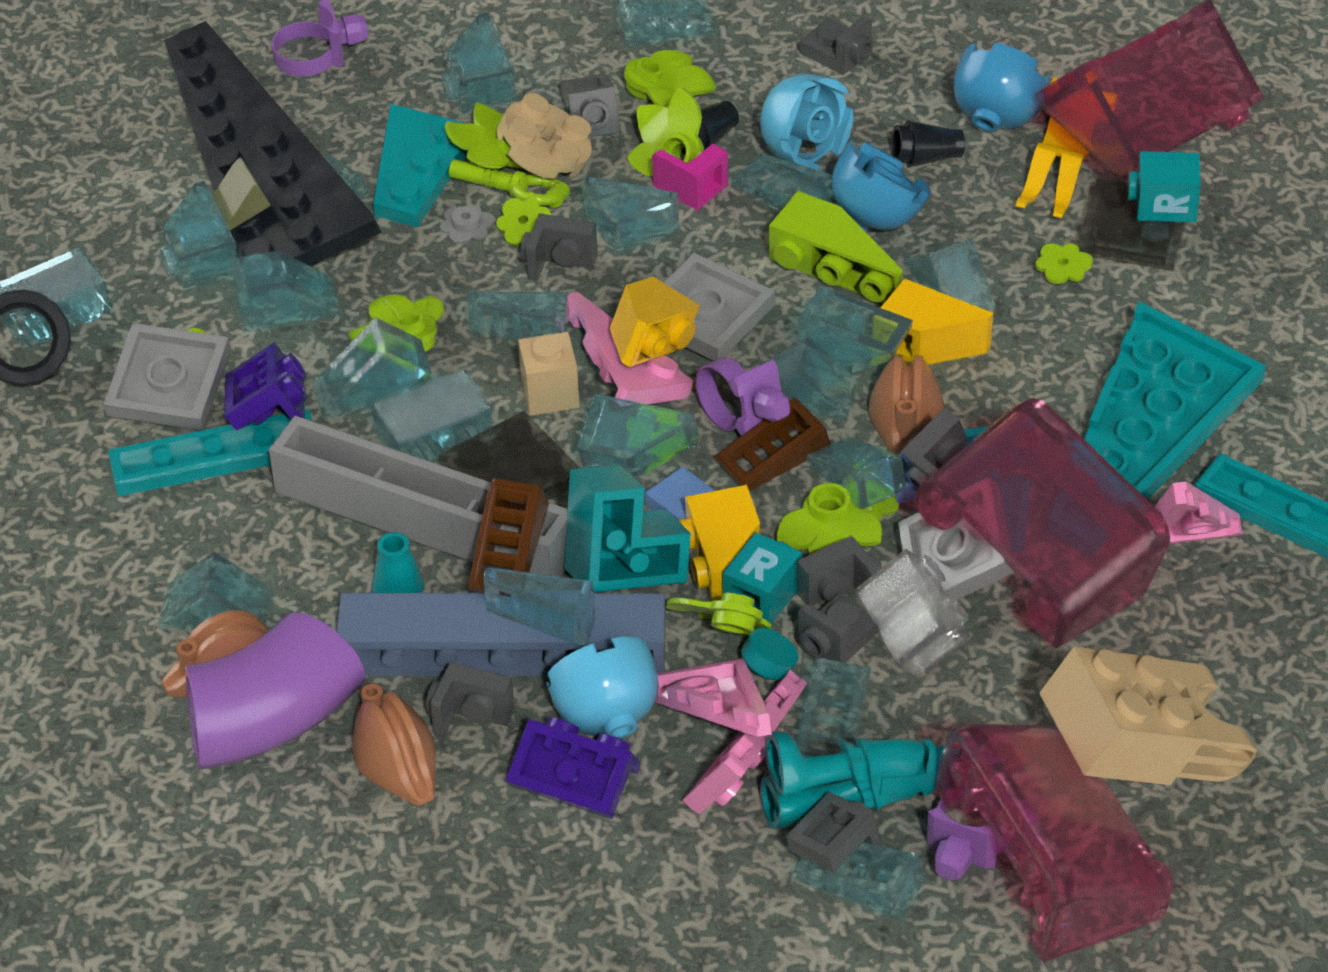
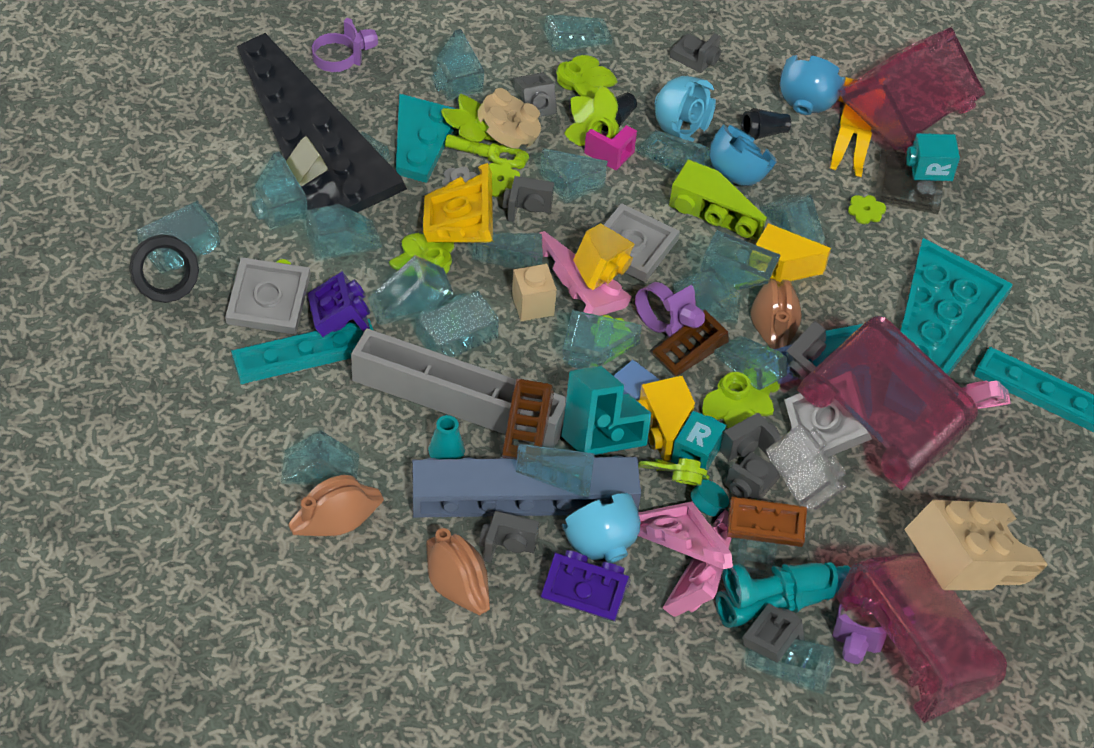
camera: 10 degrees left, 5 degrees up
medium lavender brick [185,612,366,770] -> none
clear smoke plate [439,410,580,500] -> none
none -> yellow wing [423,163,493,242]
none -> dark orange plate [726,497,807,547]

